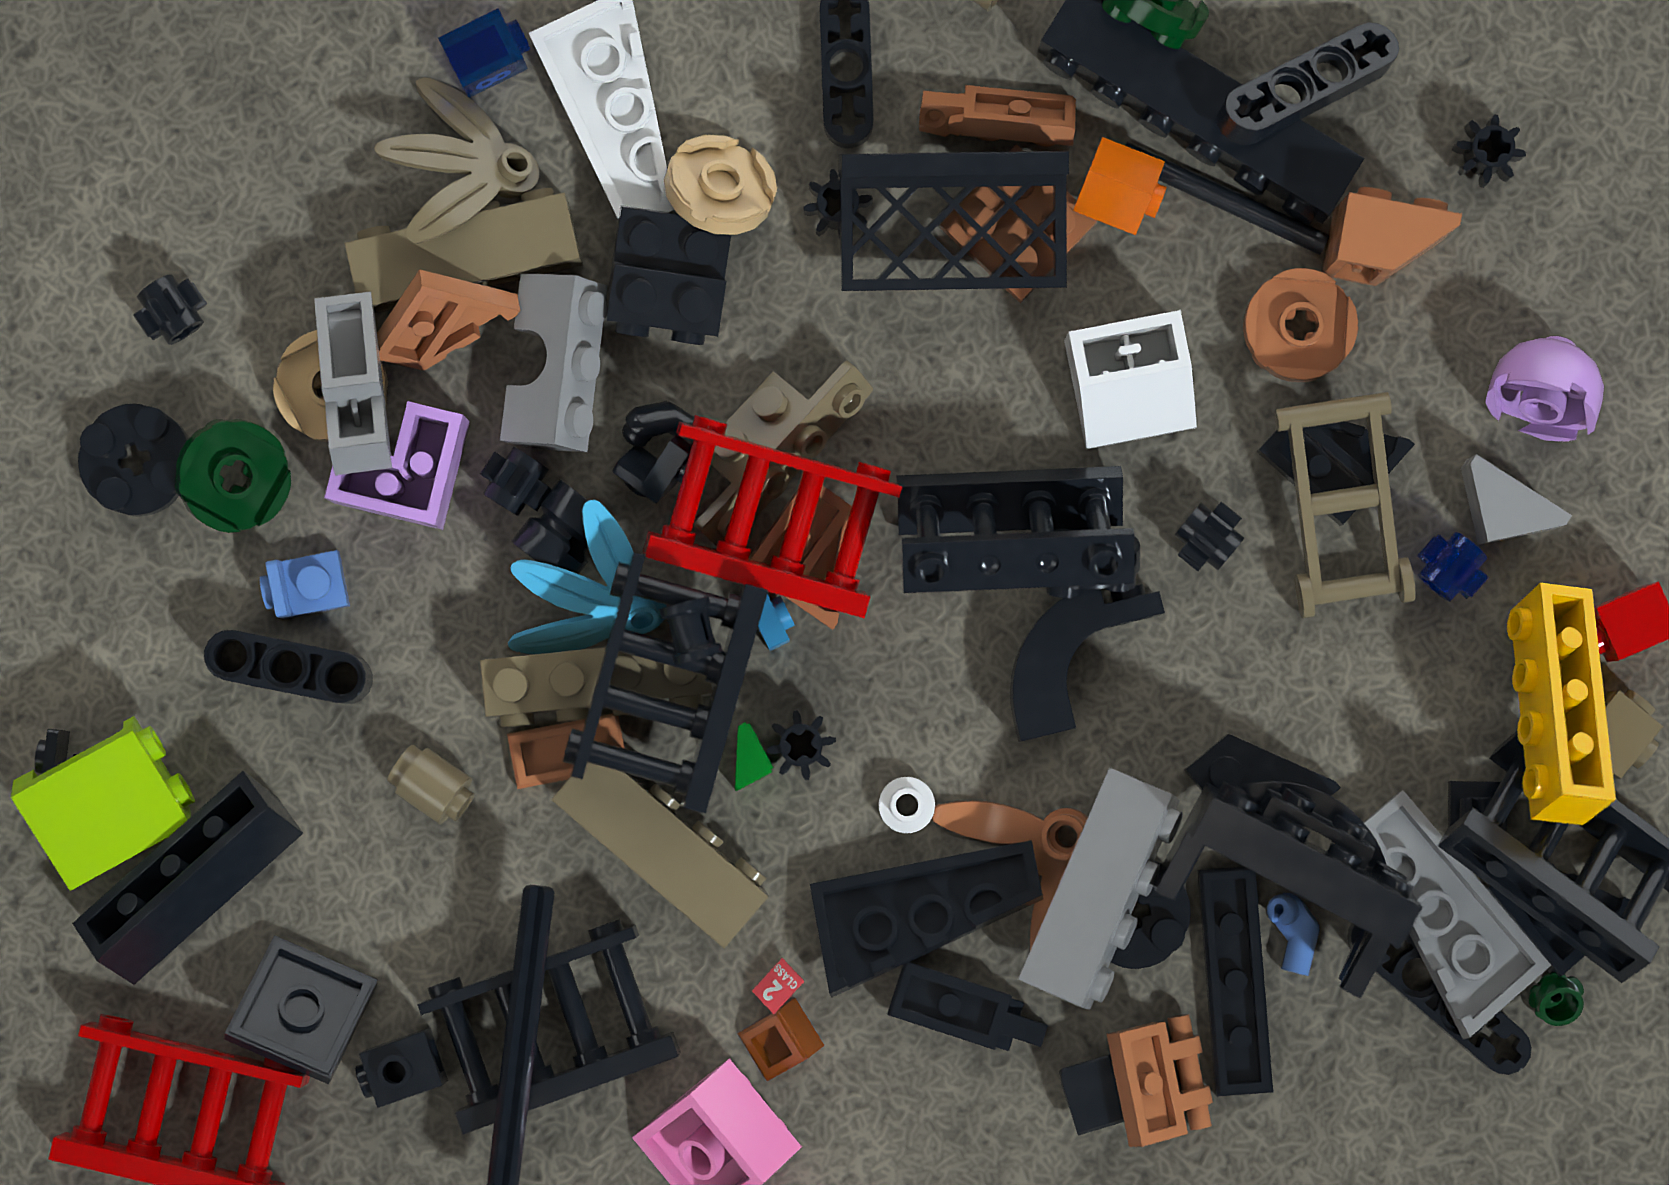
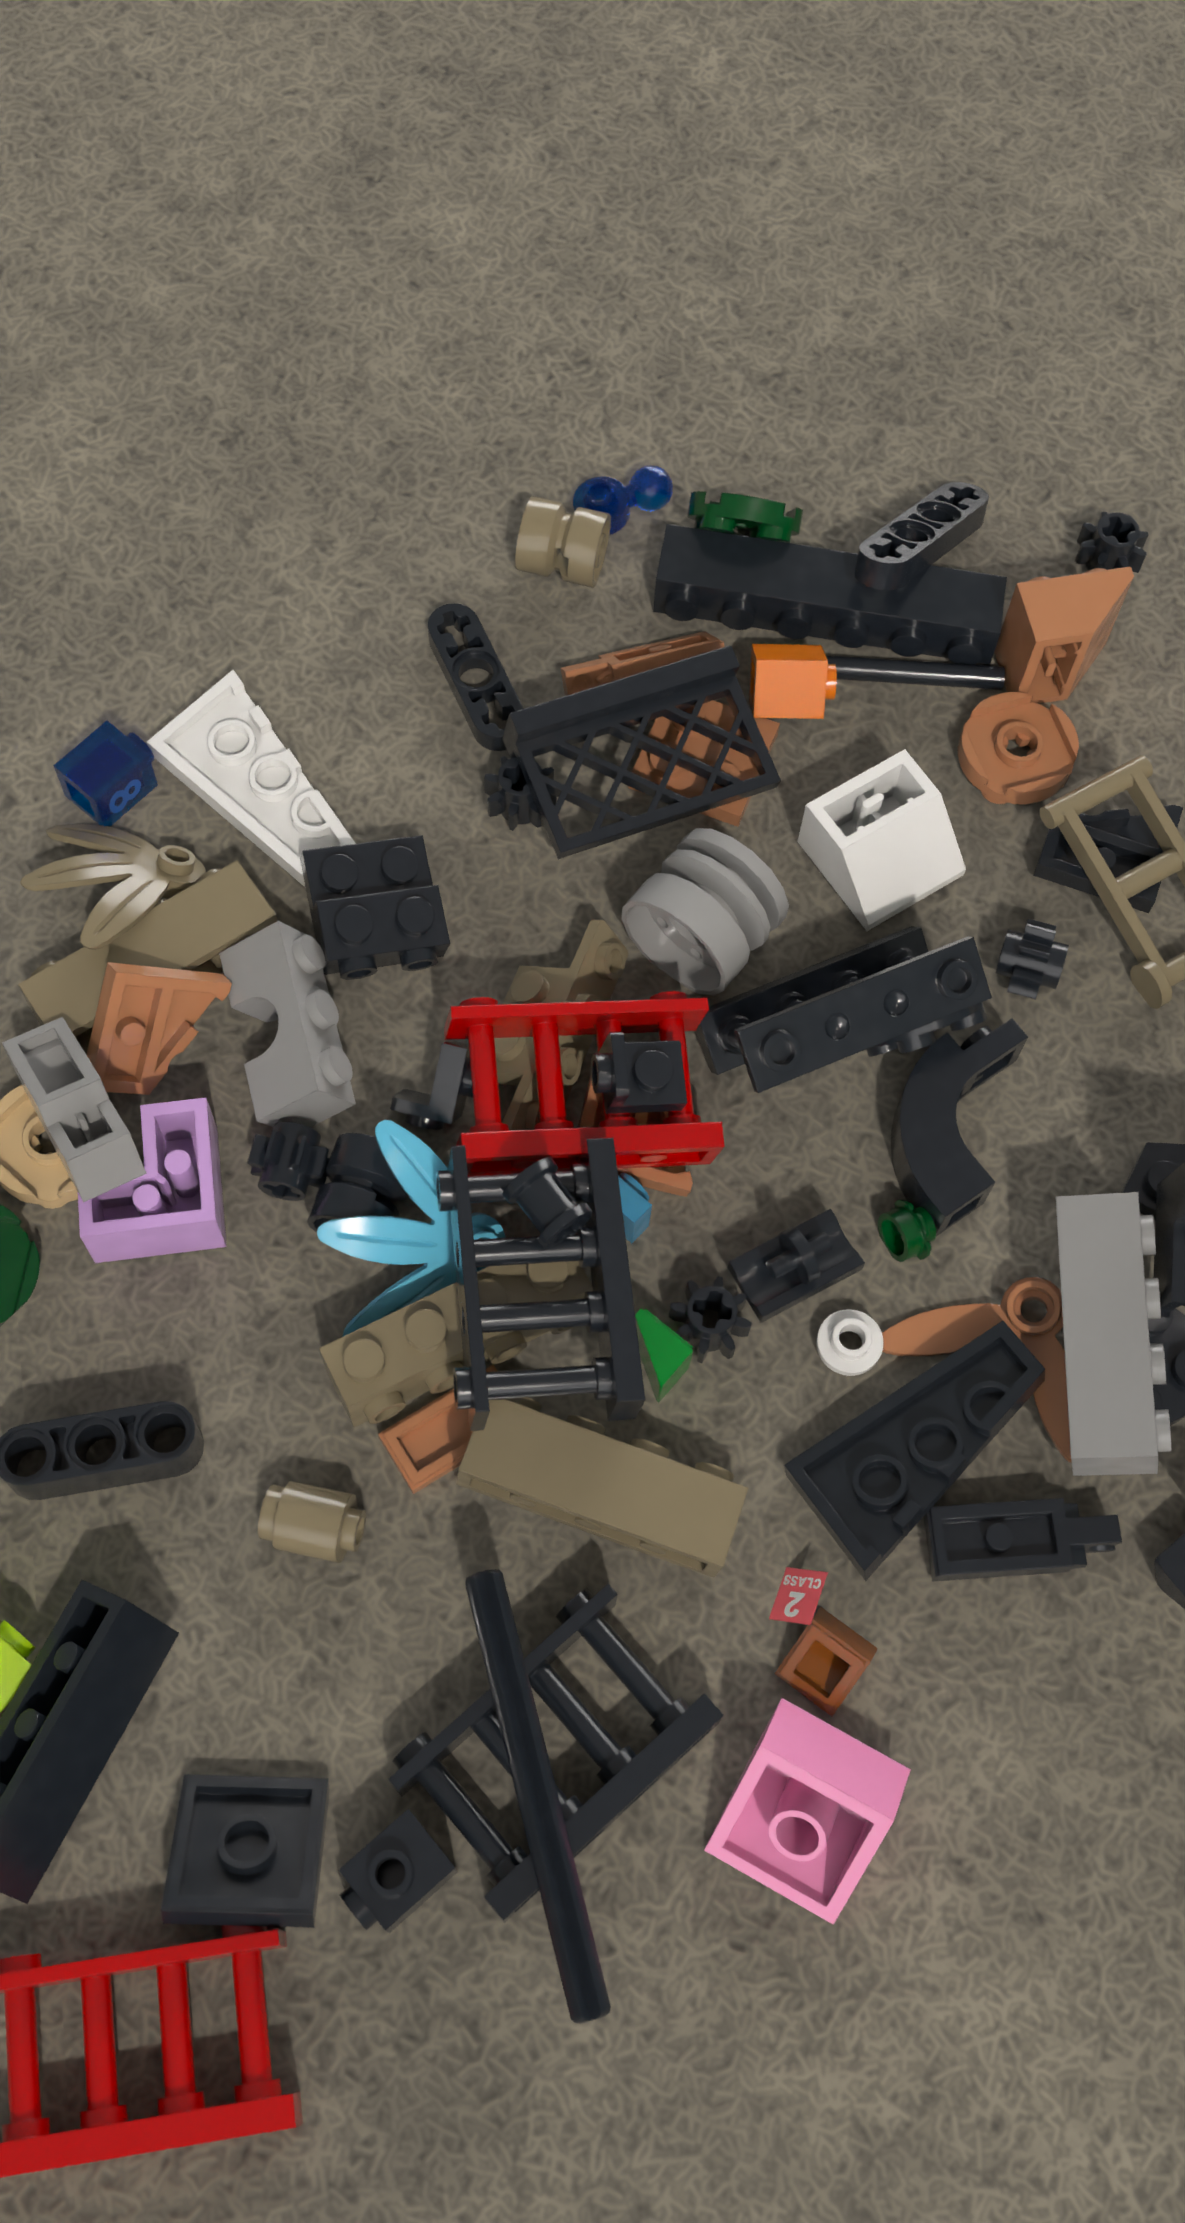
camera: 25 degrees left, 20 degrees down
medium blue bracket [260,550,350,619] -> none
black arm [622,401,694,447] -> none
tan tile [664,135,777,235] -> none
none -> black bracket [591,1032,687,1114]
none -> light grey wheel [622,828,789,996]
none -> black hips [727,1209,865,1323]
none -> dark green plate [878,1199,936,1262]

